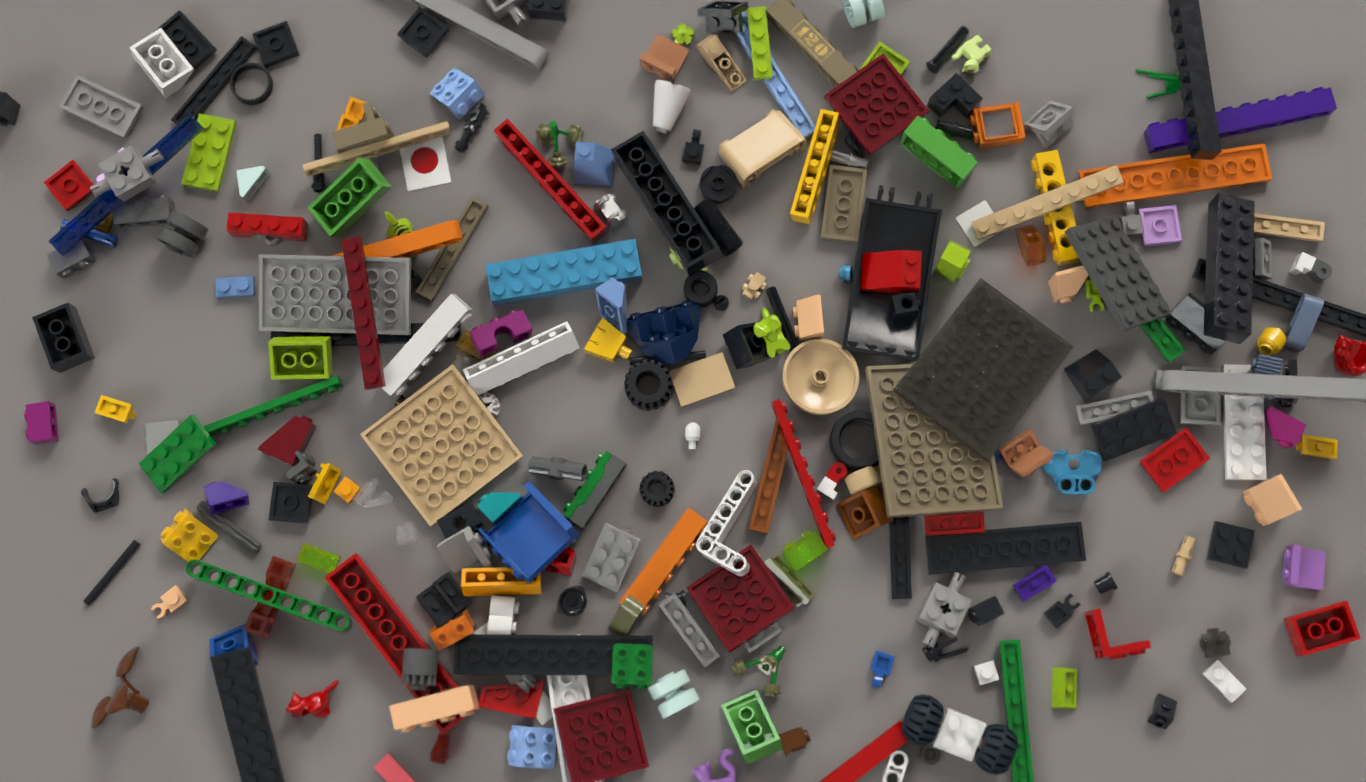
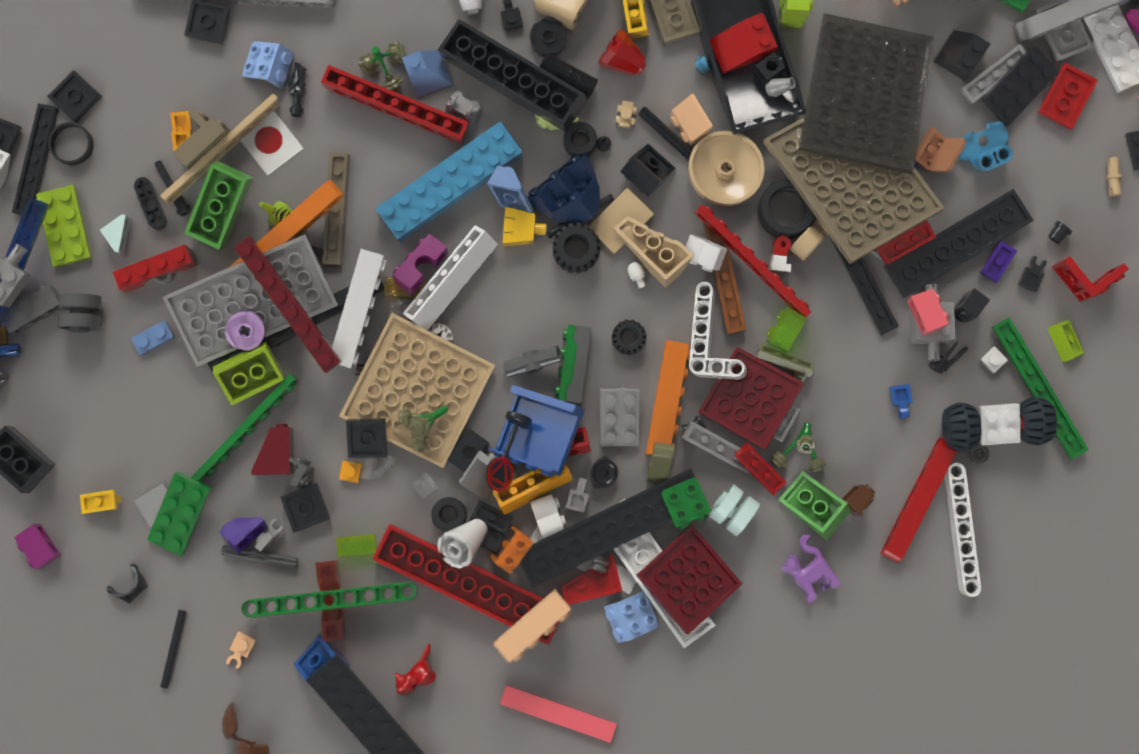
camera: 35 degrees left, 5 degrees up
yellow bracket [160,508,218,562] -> none
yellow plate [308,463,342,505] -> none
dark grey gear [402,648,439,691] -> none
clear red cone [429,733,450,764] -> none
teal slope [477,492,523,524] -> none
lime animal [753,308,790,358] -> none
dark orange slope [837,485,894,540] -> none
none -> black beam [134,177,167,230]
none -> lavender plate [225,311,265,351]
none -> light grey plate [255,518,285,552]
none -> black tile [346,418,388,458]
none -> olive plant [398,405,448,453]
none -> black tyre [431,497,467,532]
none -> white cone [438,519,488,568]
none -> black piece [485,411,532,492]
none -> light grey plate [566,477,589,513]
none -> red cone [598,29,646,76]
none -> tan wedge [613,216,694,288]
none -> white brick [686,234,727,272]
none -> red tile [733,442,787,496]
none -> light grey cone [766,77,796,97]
none -> coral brick [907,289,949,336]

